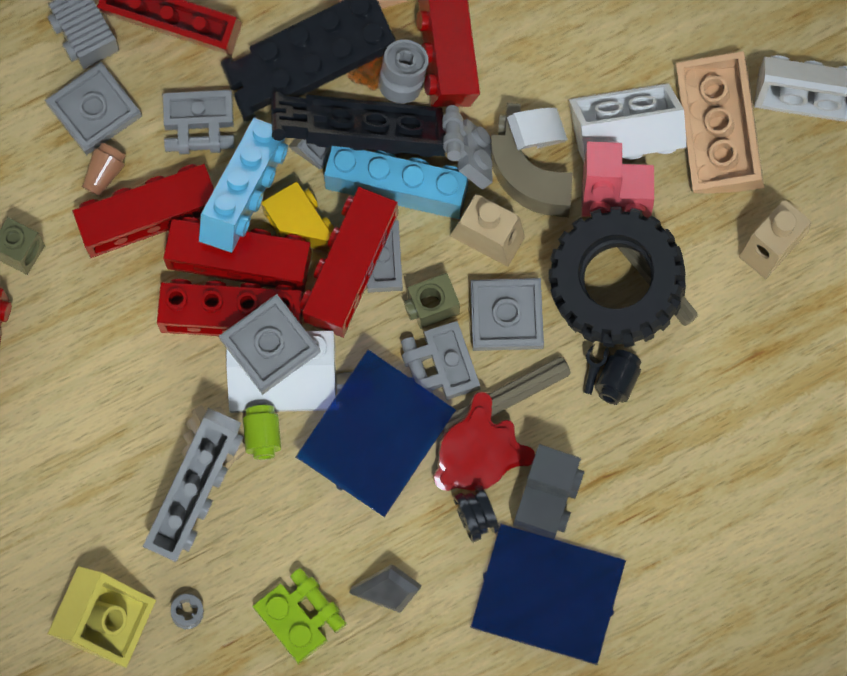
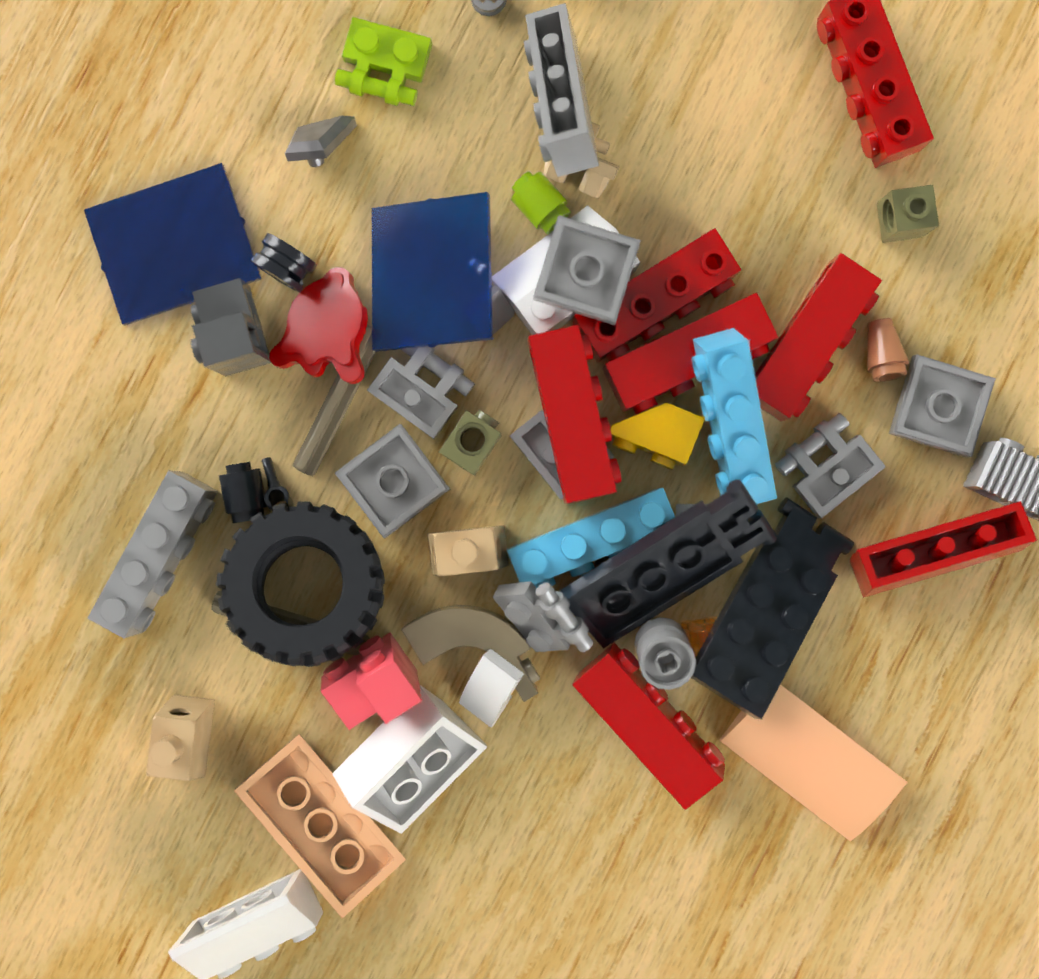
camera: 150 degrees right, 15 degrees up
none -> light grey brick [87,470,218,639]

